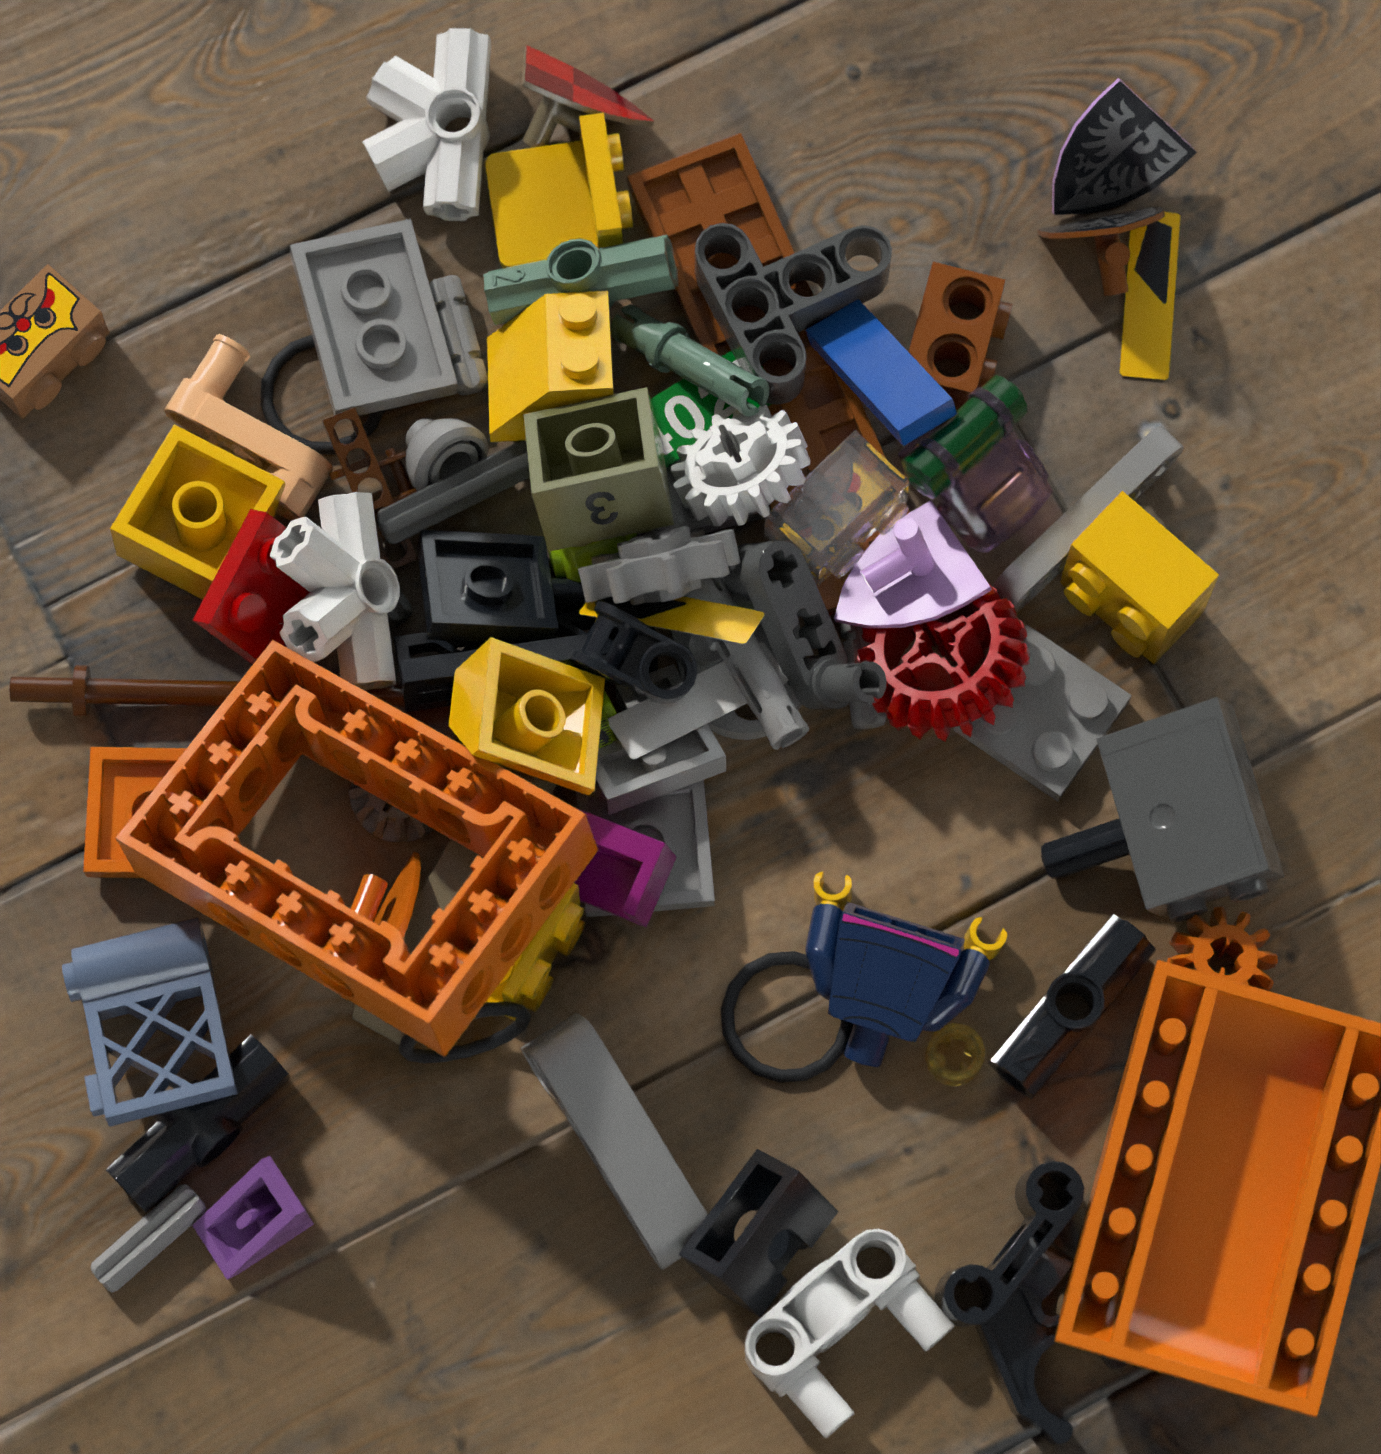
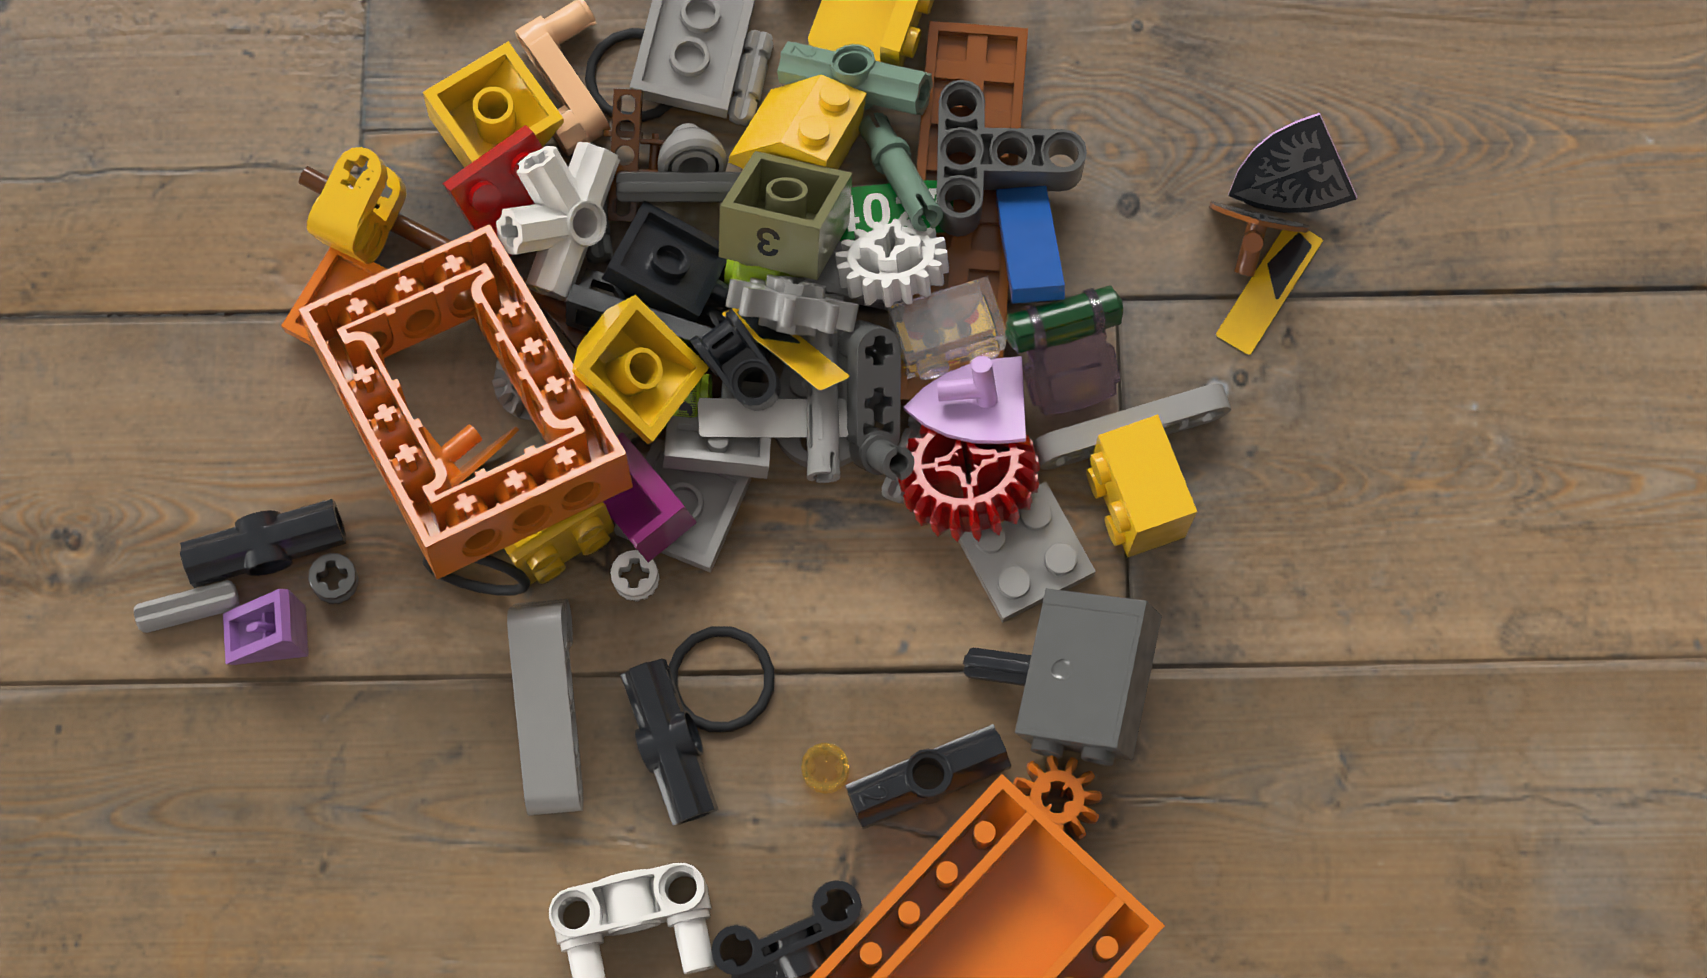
camera: 30 degrees right, 0 degrees up
sand blue piece [62,917,238,1127] -> none
black brick [679,1149,839,1318] -> none
dark blue torso [805,871,1007,1067] -> none
dark orange brick [909,262,1013,411] -> none
none -> yellow piece [307,147,407,264]
none -> dark grey bush [308,553,359,604]
none -> white bush [610,550,660,602]
none -> black piece [620,658,719,826]

